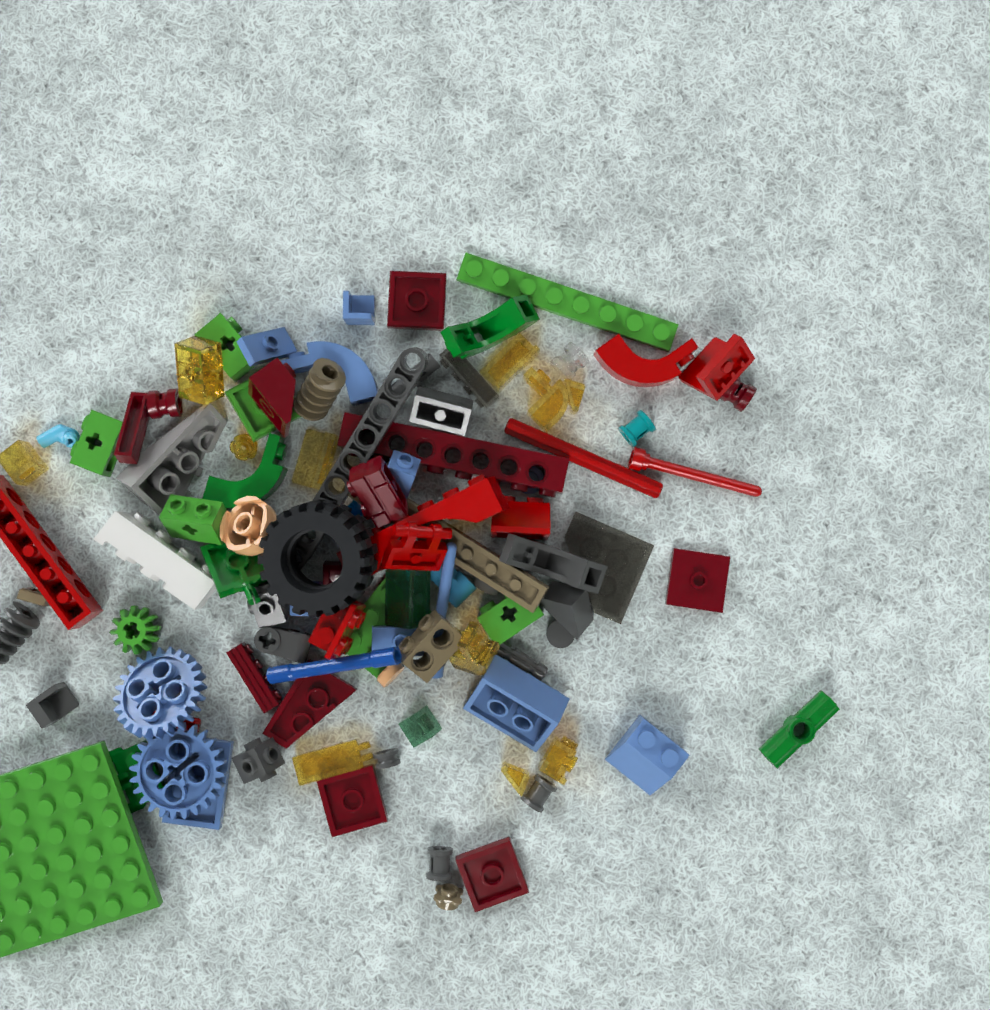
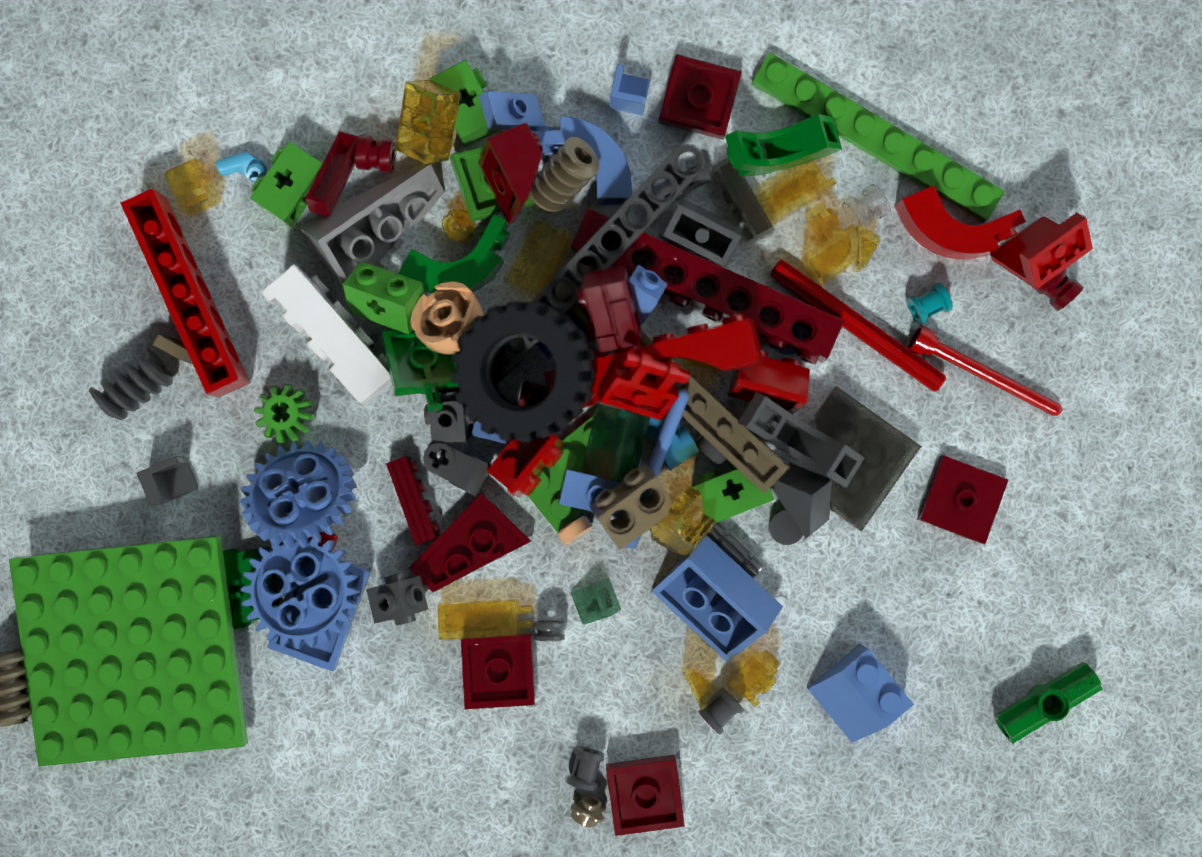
camera: 10 degrees right, 0 degrees up
blue piece [266,647,402,684] -> none

